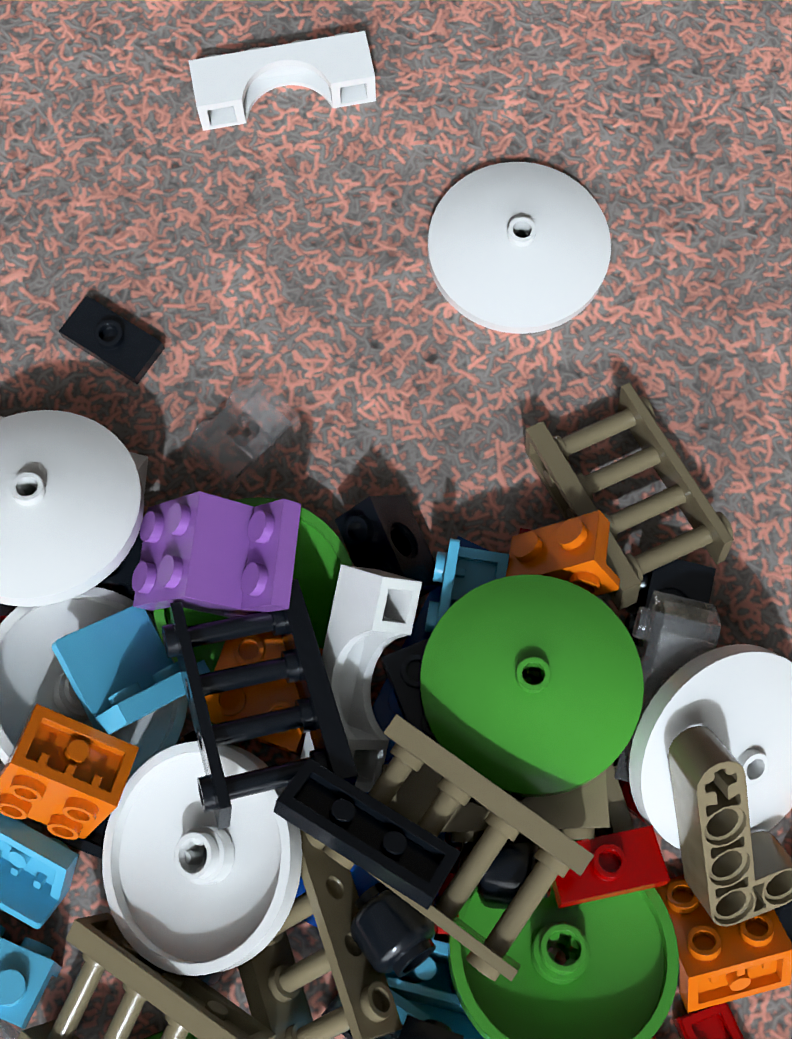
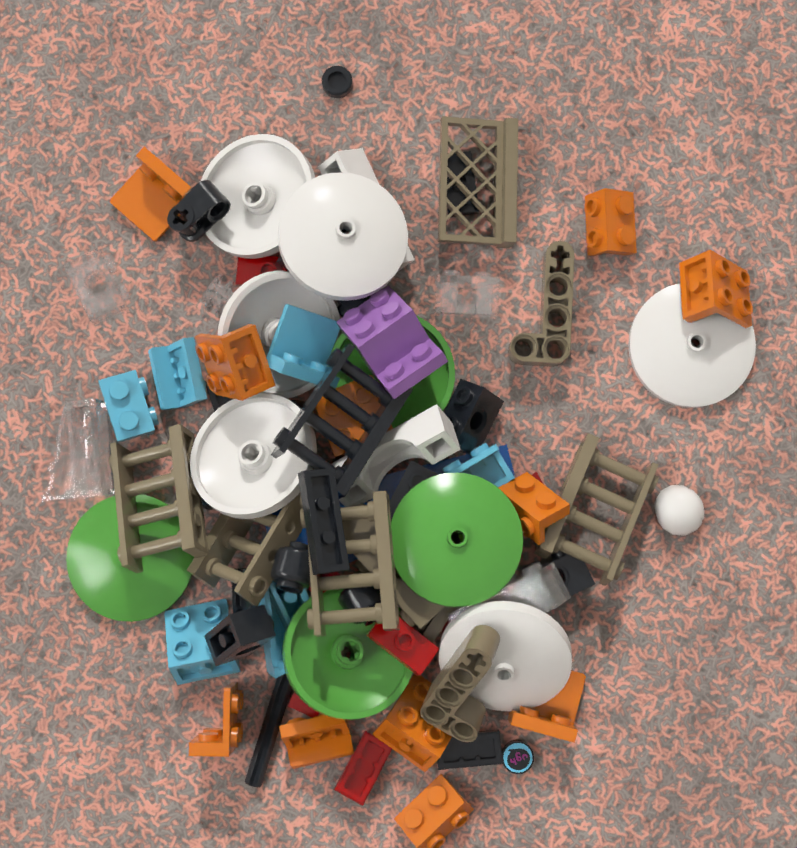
camera: 50 degrees right, 10 degrees up
white arch [188,31,376,131] -> none
none -> dark tan fence [438,116,518,248]
none -> dark tan beam [508,241,575,367]
none -> orange bracket [584,188,637,256]
none -> white hair [654,485,705,536]
none -> orange bracket [679,249,753,328]

